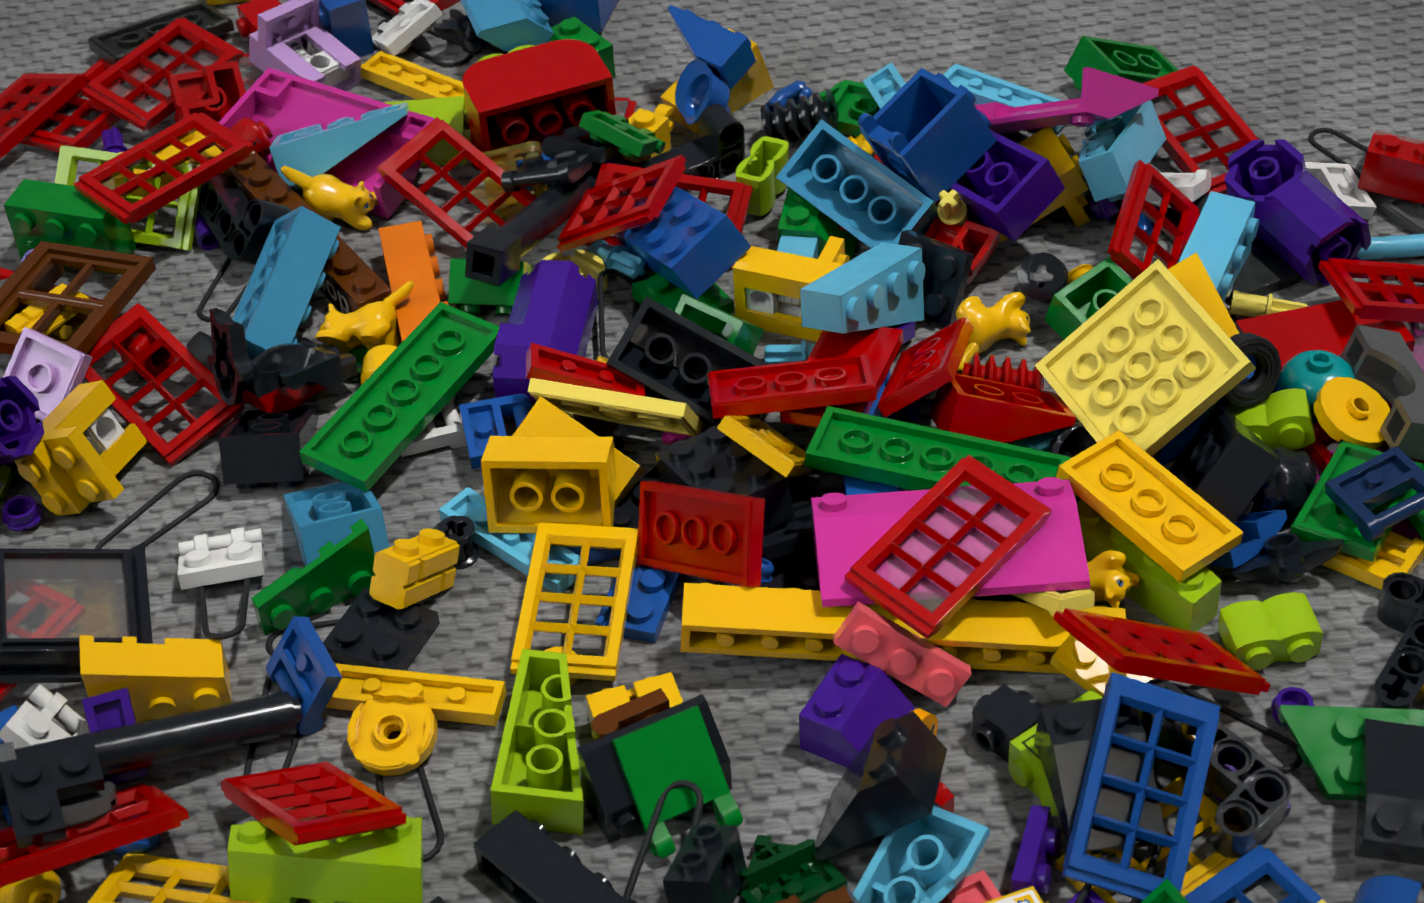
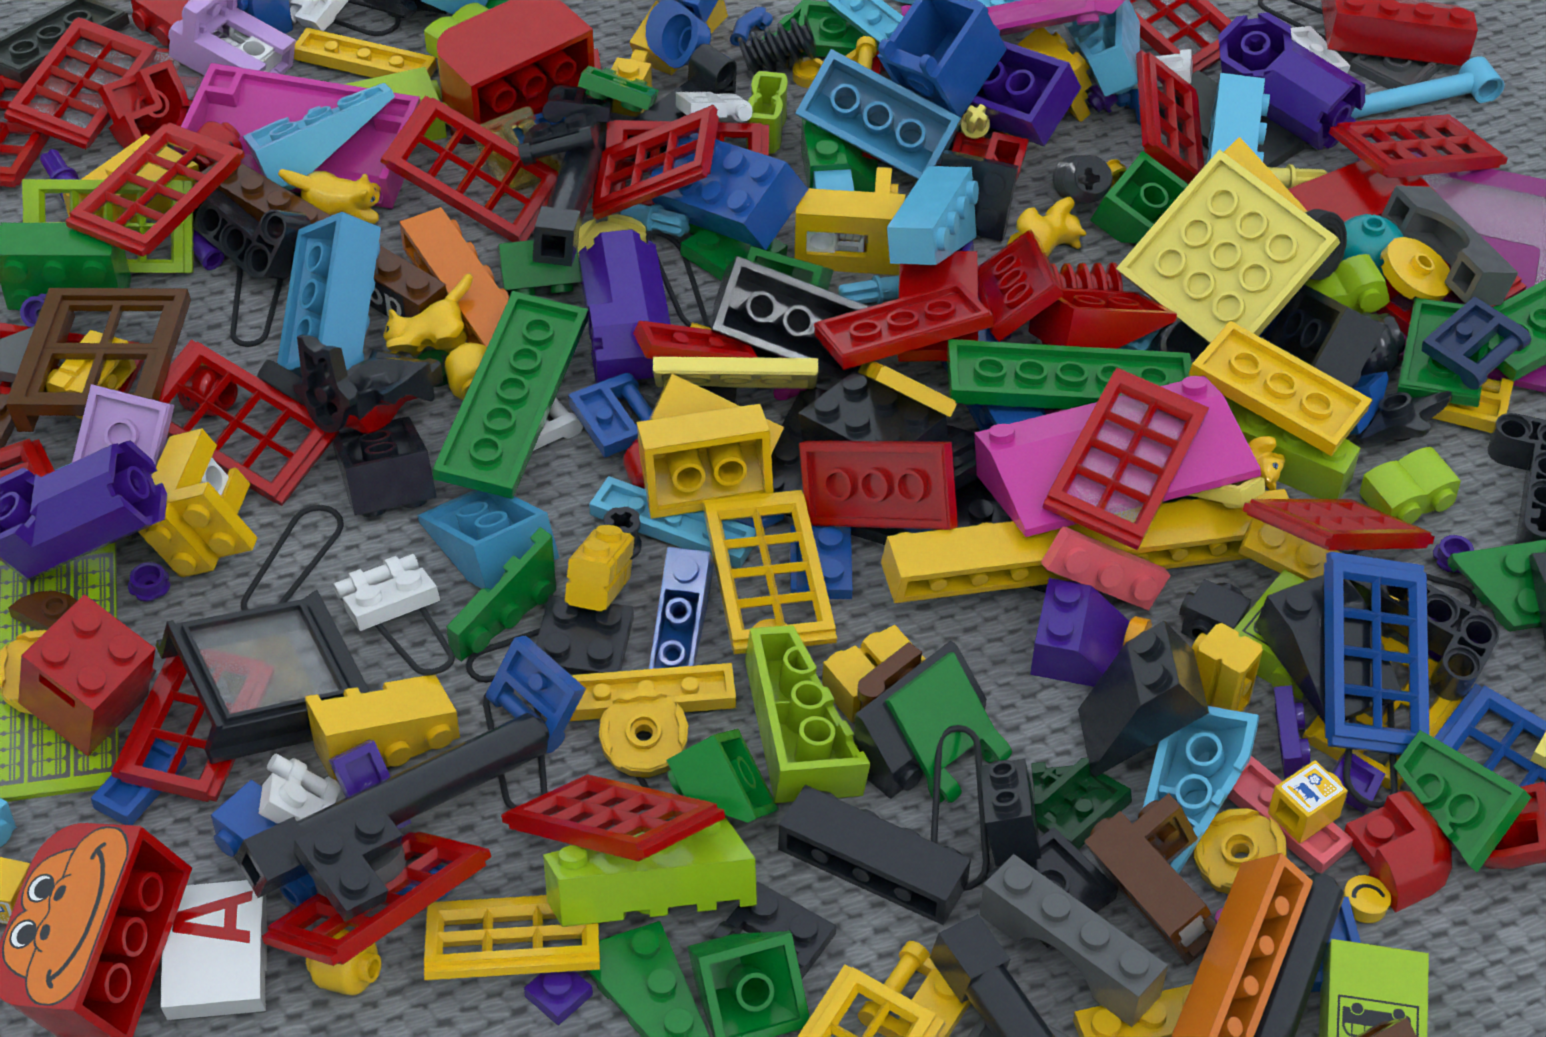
camera: 20 degrees left, 5 degrees up
none -> slope [649,547,714,669]
none -> green slope [666,729,779,823]
none -> white plate [676,92,753,122]
none -> yellow brick [1191,623,1263,712]

